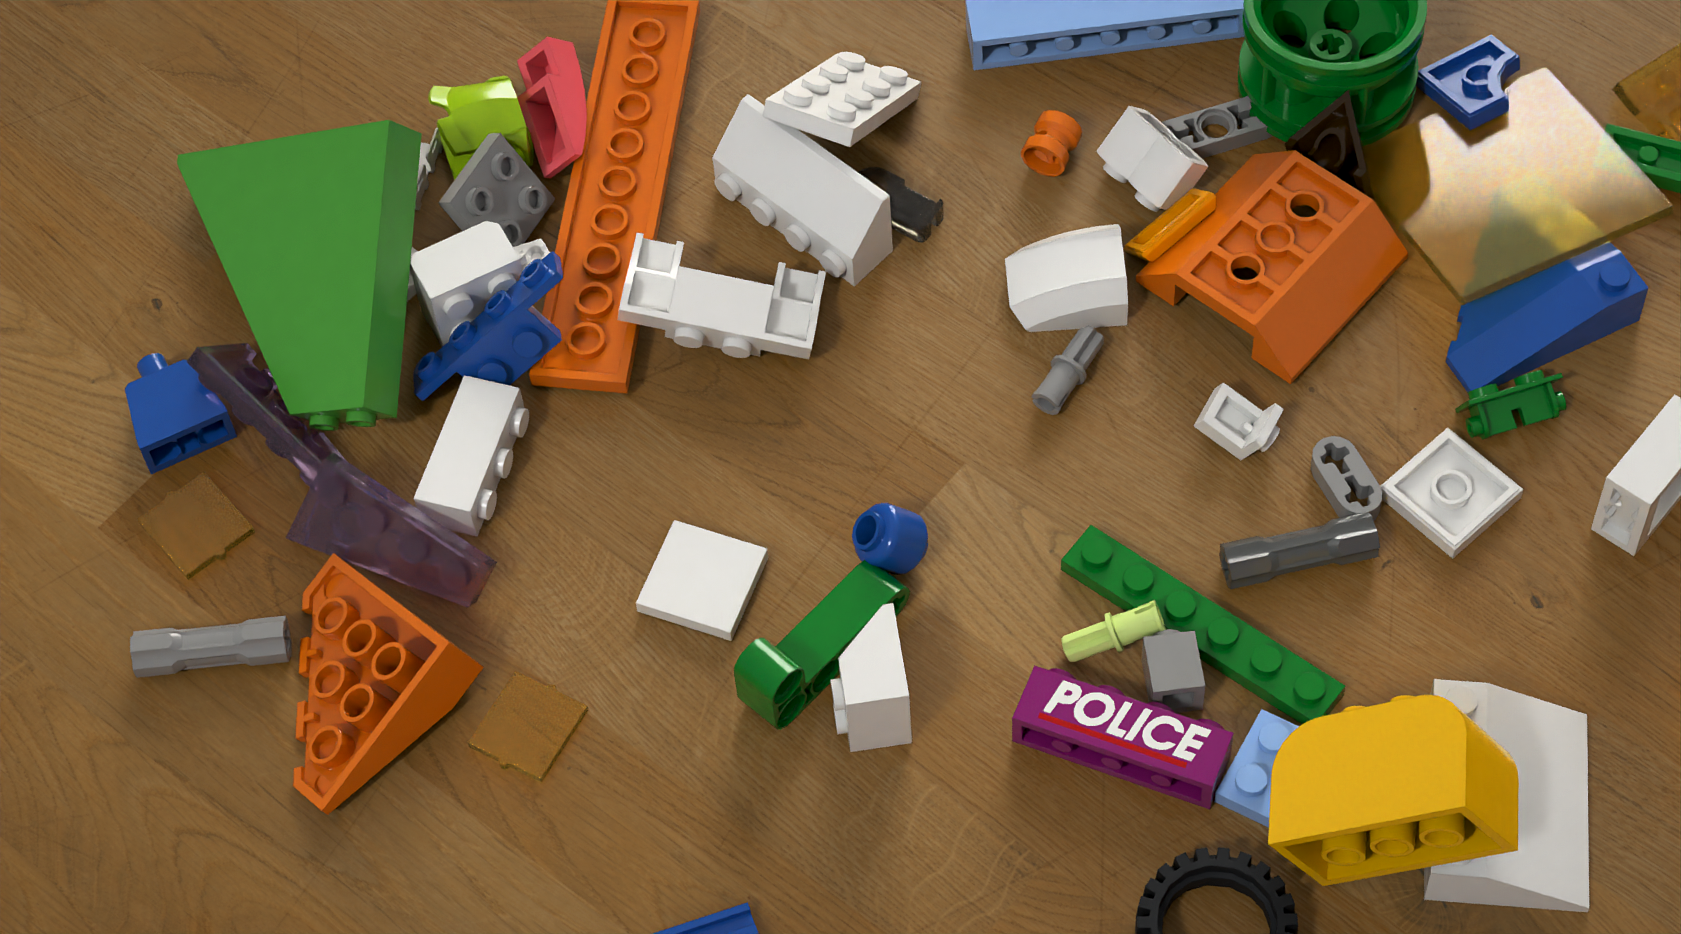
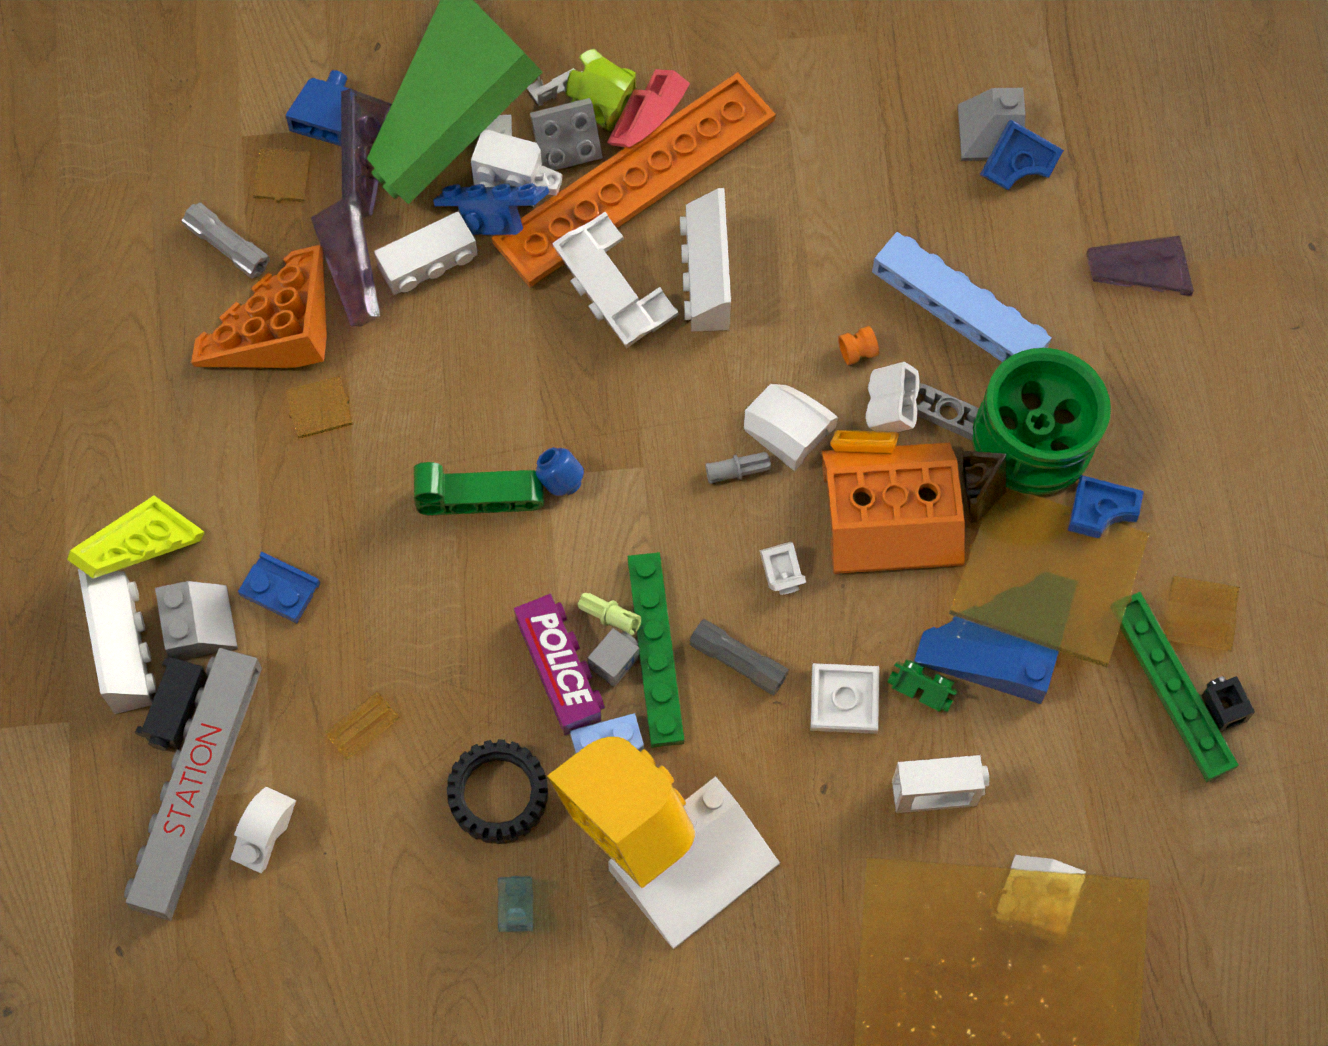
camera: 40 degrees right, 10 degrees up
white tile [636,520,768,641] -> none
white plate [762,52,921,147] -> none
white slope [830,603,912,752] -> none
clear smoke piece [858,167,944,243] -> none
light grey beam [1310,436,1382,521] -> none

